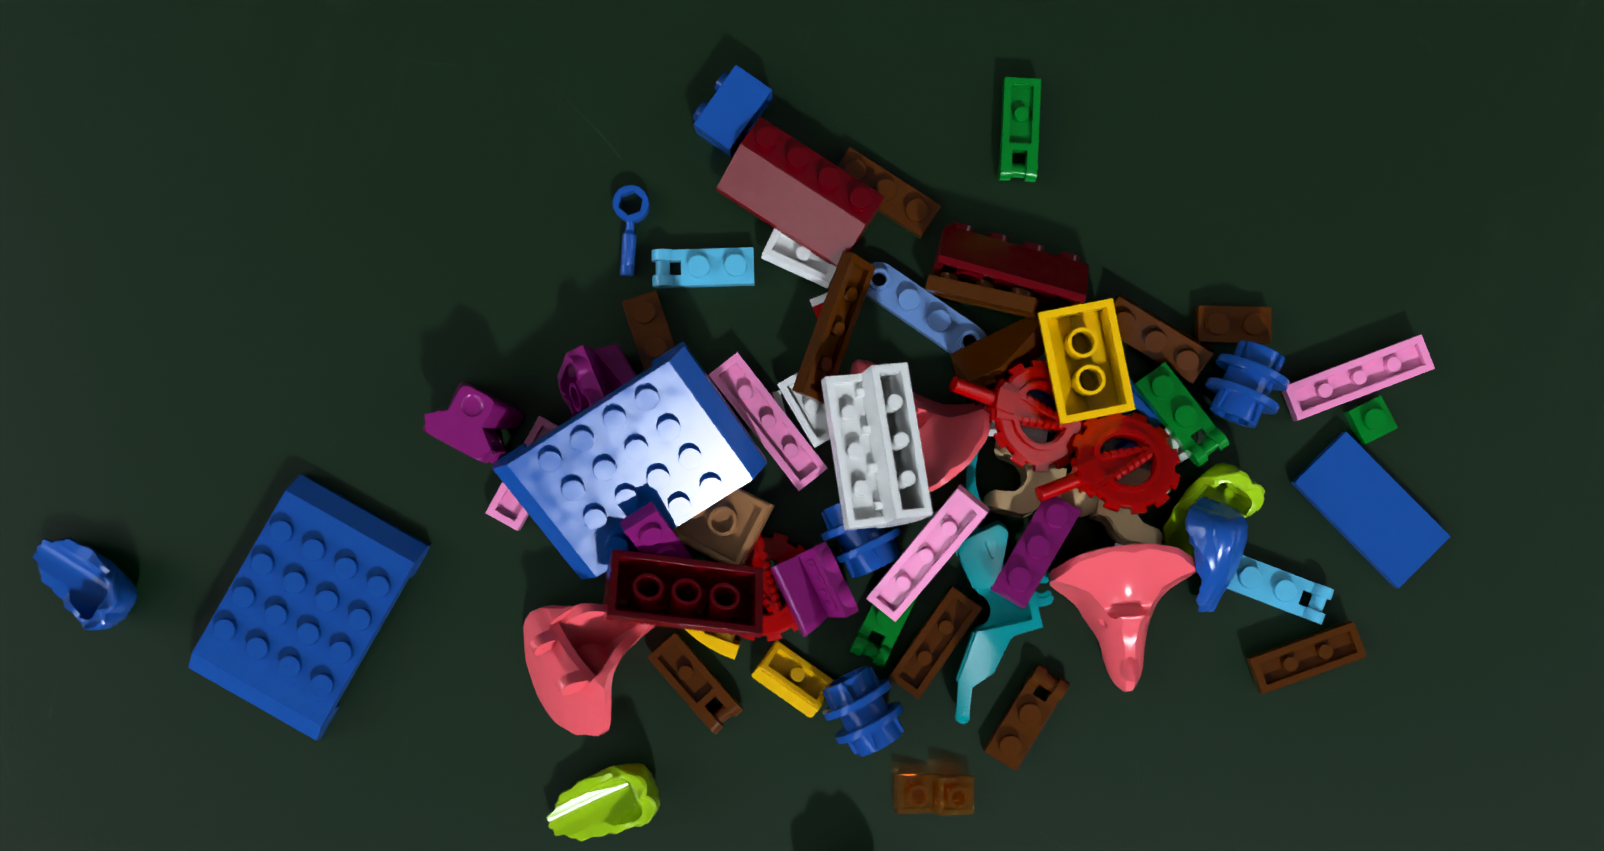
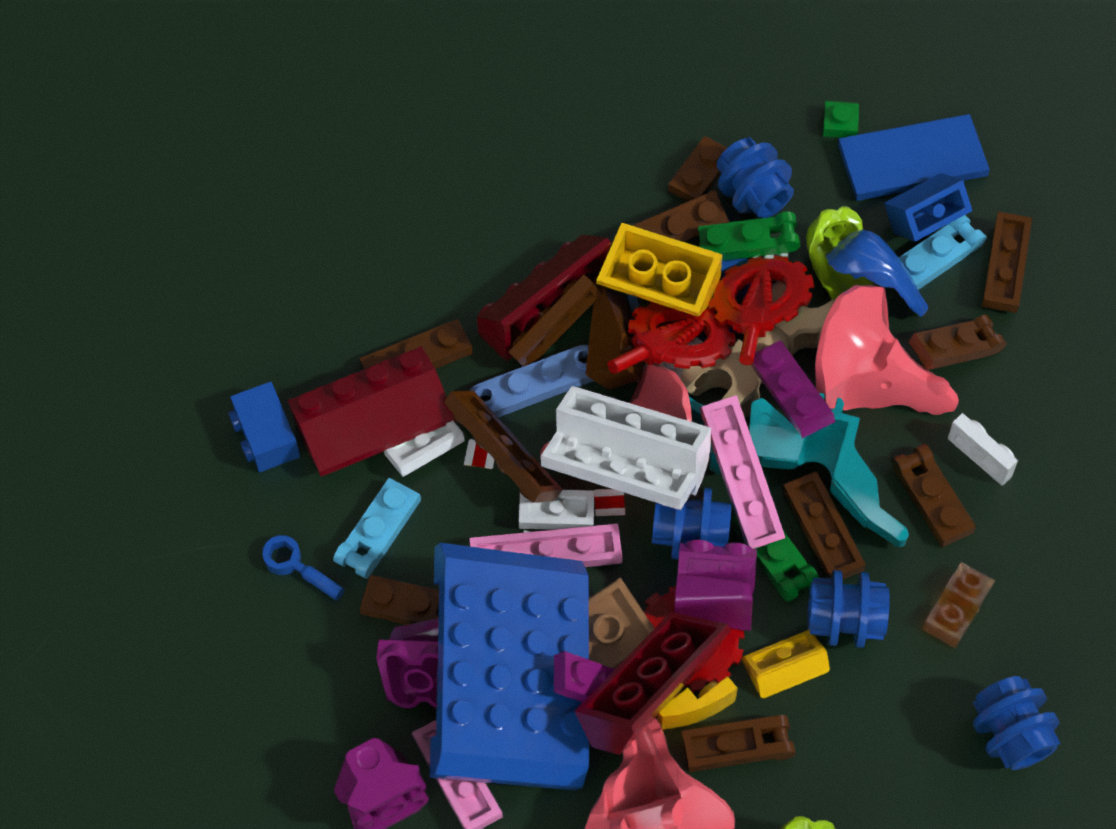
camera: 55 degrees left, 25 degrees down
green plate [998,77,1041,182] -> none
bright pink plate [1282,334,1435,421] -> none
none -> blue brick [884,173,973,241]
none -> reddish brown plate [909,315,1007,370]
none -> white plate [948,413,1018,486]

